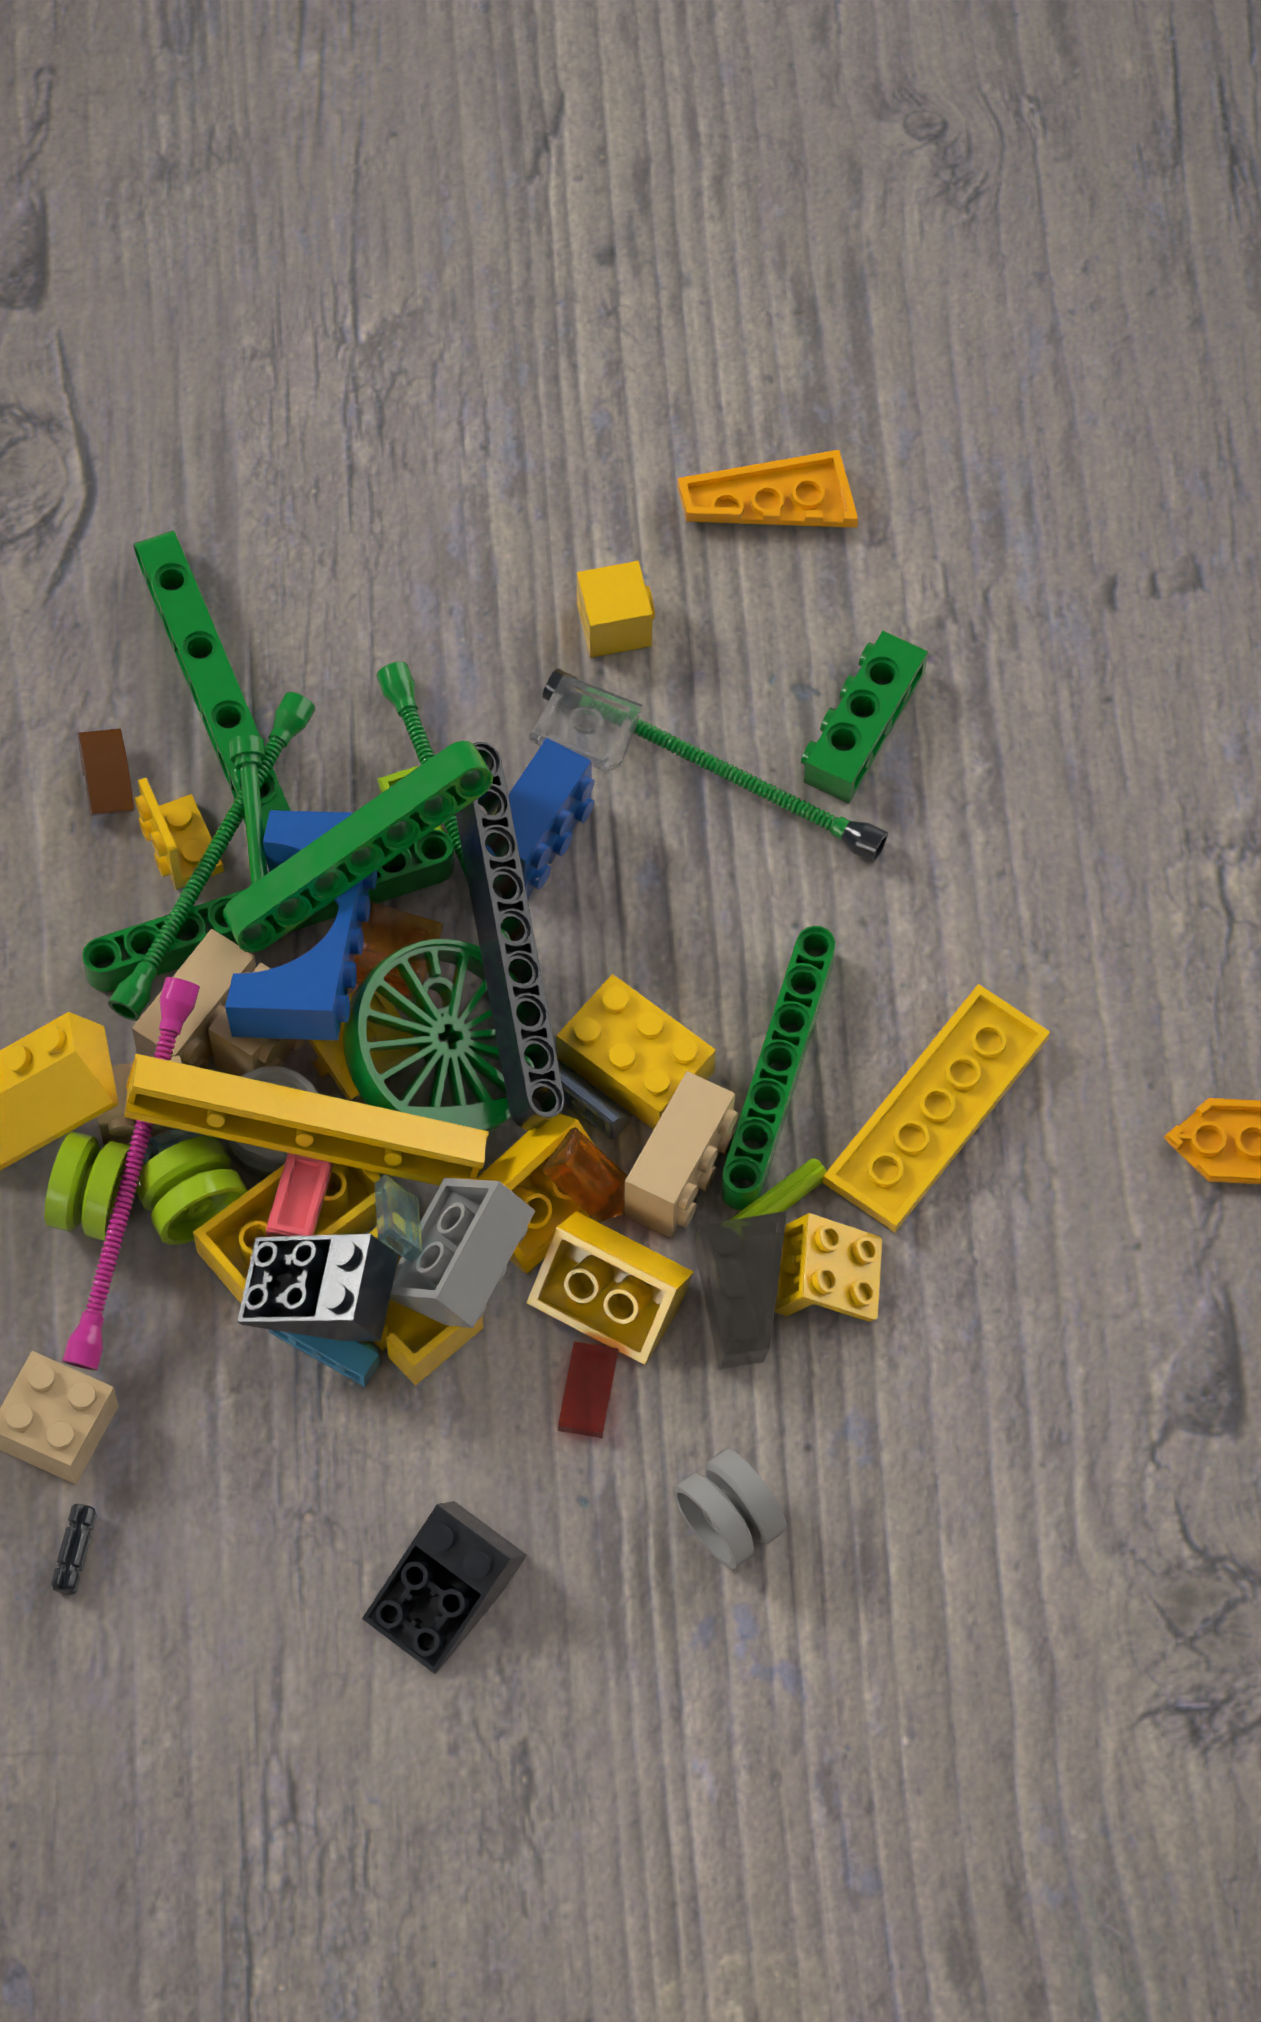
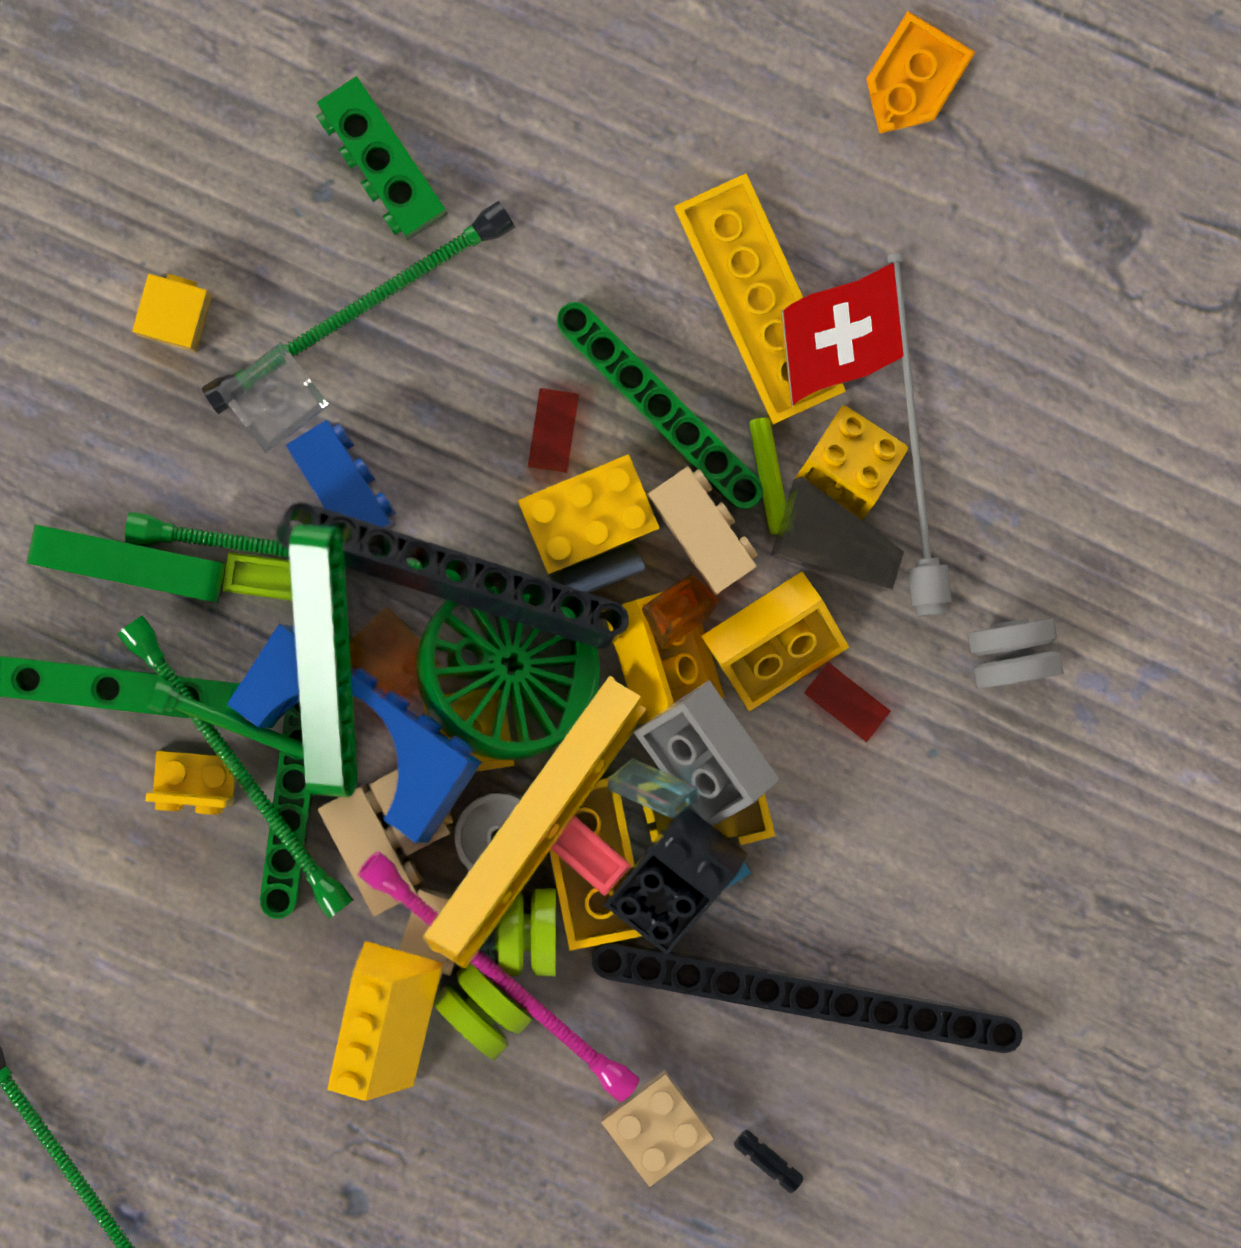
camera: 60 degrees left, 25 degrees up
reddish brown slope [78,728,135,816] -> none
black slope [362,1501,527,1674] -> none
light orange wing [677,450,858,528] -> none
none -> green beam [26,524,226,603]
none -> clear red tile [528,388,579,473]
none -> black beam [592,941,1023,1053]
none -> red flag [782,253,952,616]

